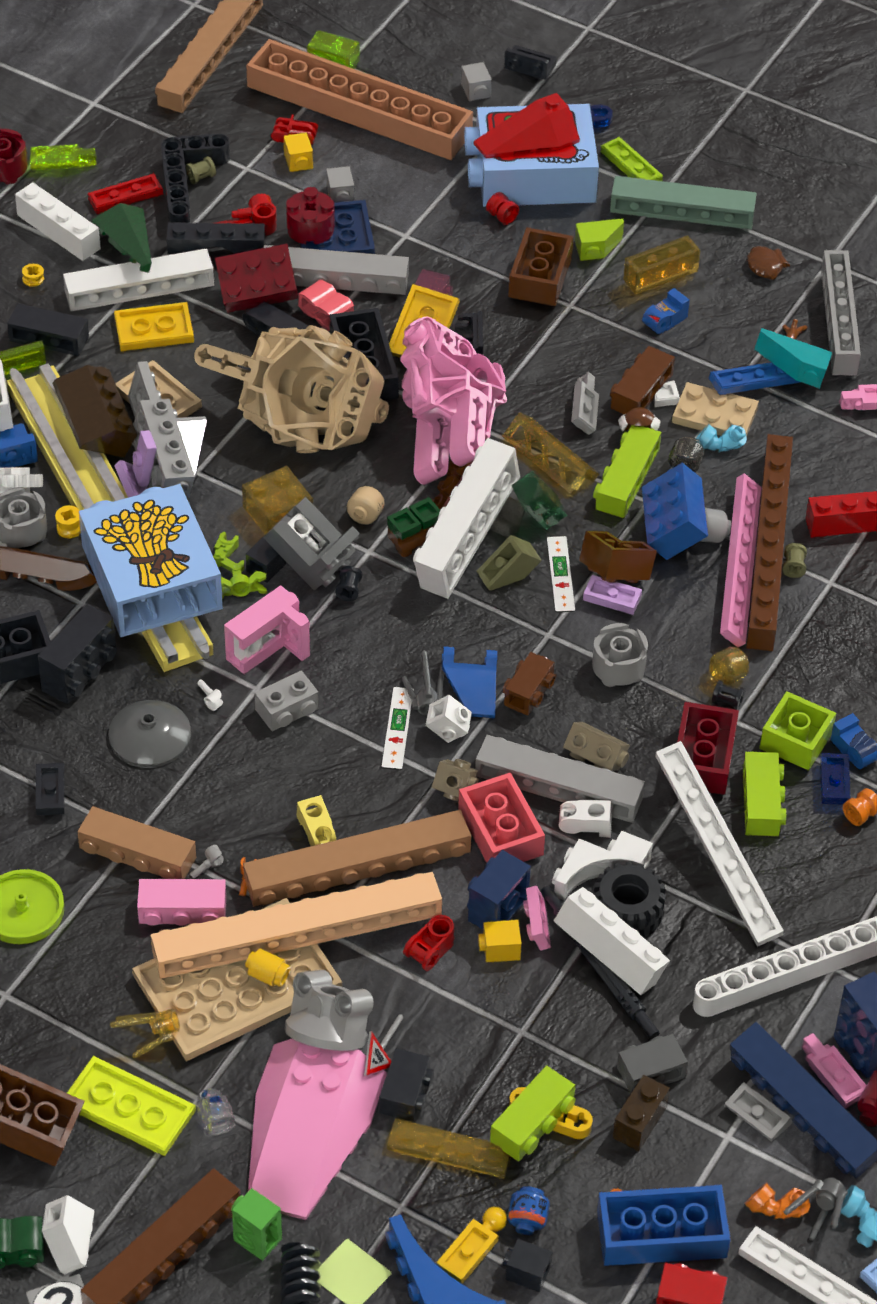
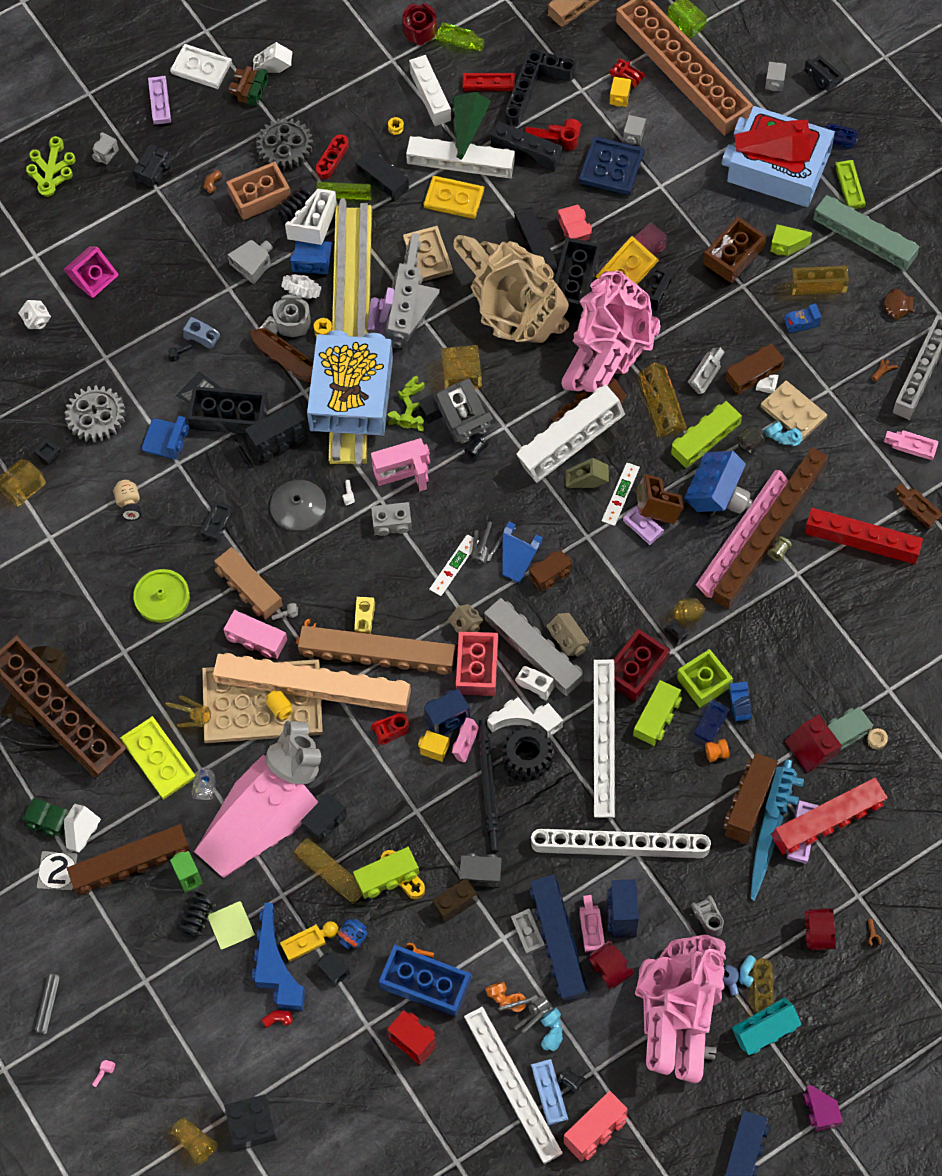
camera: 30 degrees right, 15 degrees up
dark brown slope [52,365,137,457] -> none
olive bush [185,156,216,184] -> none
dark red brick [215,244,298,313] -> none
light grey brick [264,245,409,295] -> none
dark red brick [286,187,335,244] -> none
tan head [347,486,385,525] -> none
piece [364,1014,403,1076] -> none
dark green hips [387,497,440,558] -> none
white brick [426,695,472,743] -> none
red wheel [486,192,519,225] -> none
clear green brick [511,471,568,530] -> none
white brick [554,887,670,995] -> none
light grey brick [592,623,648,687] -> none
reddish brown hair [618,407,661,431] -> none
blue tile [709,362,799,395] -> none
teal slope [754,328,832,389] -> none

